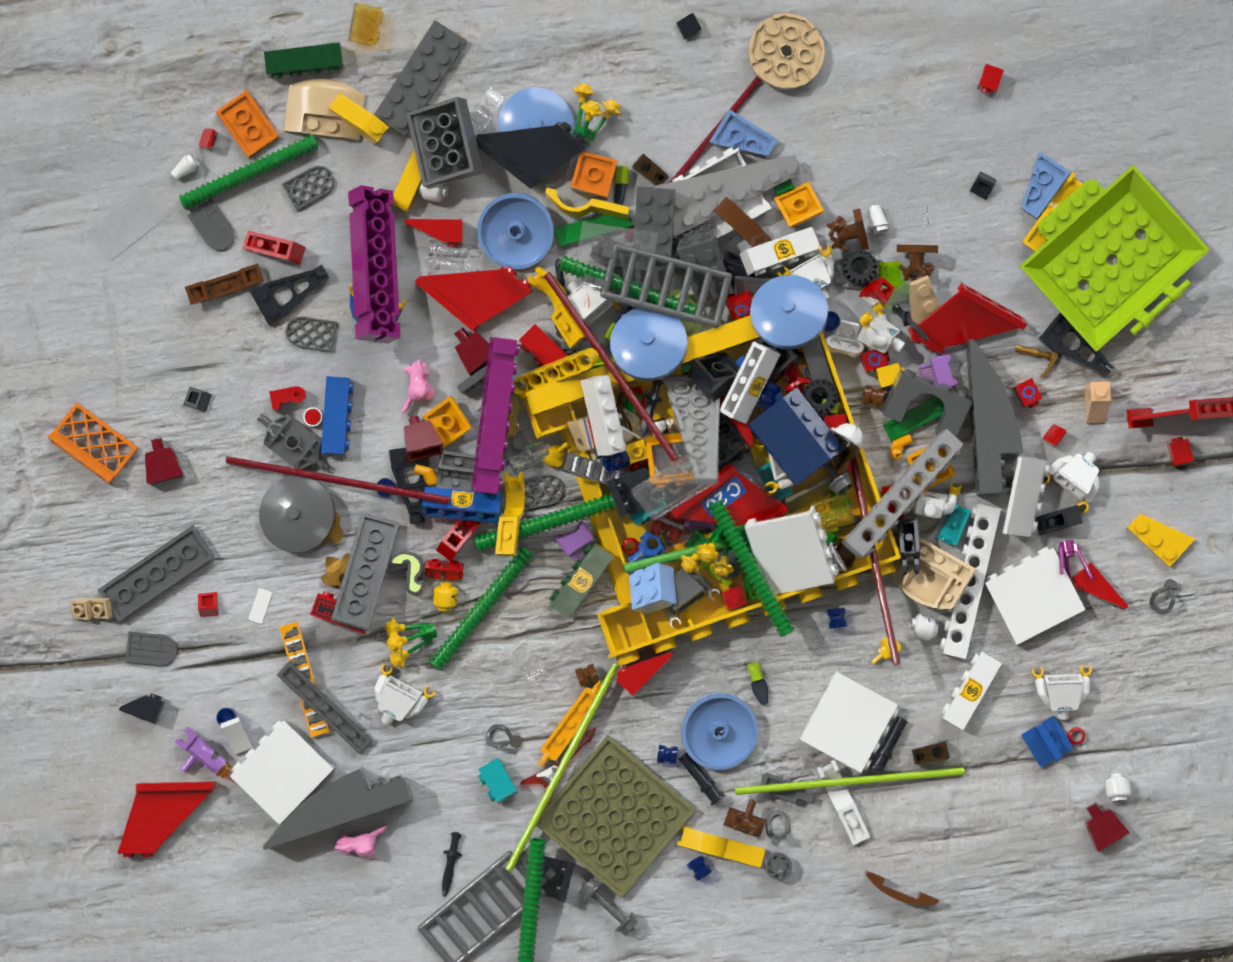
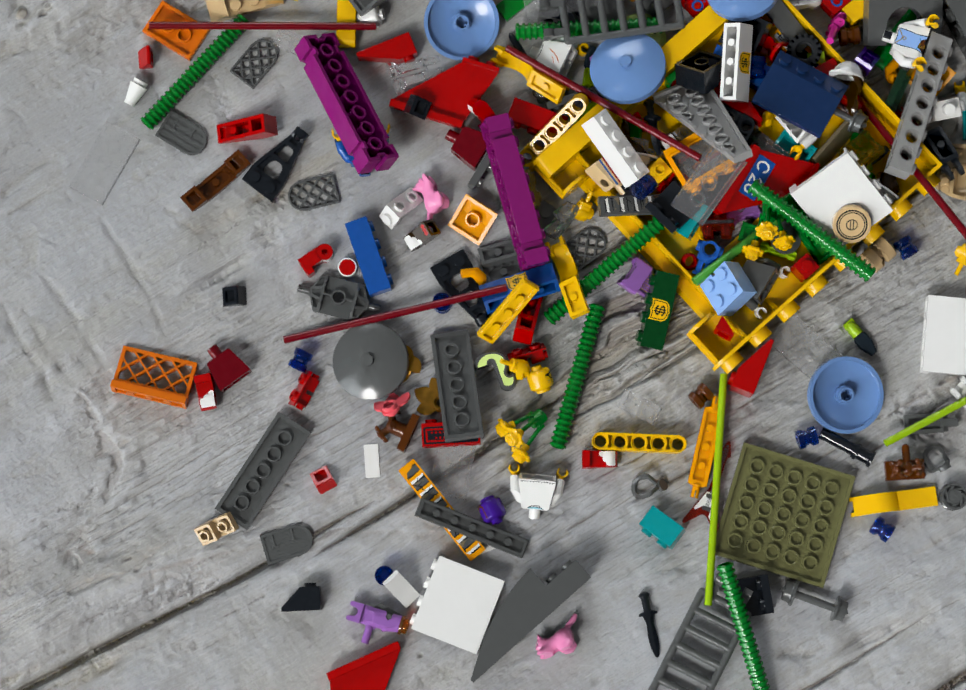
camera: 20 degrees left, 5 degrees down
dark red torso [404,416,443,462] -> none
none -> dark red piece [149,22,377,30]
none -> red leg [193,373,217,411]
none -> clear blue wheel [288,347,313,373]
none -> red hinge [288,370,320,411]
none -> coral plate [374,392,410,417]
none -> reddish brown piece [375,410,421,453]
none -> white bracket [379,187,423,230]
none -> dark brown leg [403,219,441,252]
none -> black slope [404,94,432,120]
none -> red leg [467,97,496,130]
none -> yellow tile [477,277,539,345]
none -> dark purple head [478,495,506,525]
none -> yellow piece [500,358,530,380]
none -> red leg [582,450,618,469]
none -> yellow beam [591,432,687,454]
none -> red slope [713,316,734,341]
none -> dark pink piece [825,12,847,44]
none -> tan tile [832,204,871,243]
none -> dark purple slope [853,46,881,79]
none -> tan wheel [860,237,897,273]
none -> torso [881,14,940,72]
none -> clear green slope [885,68,911,112]

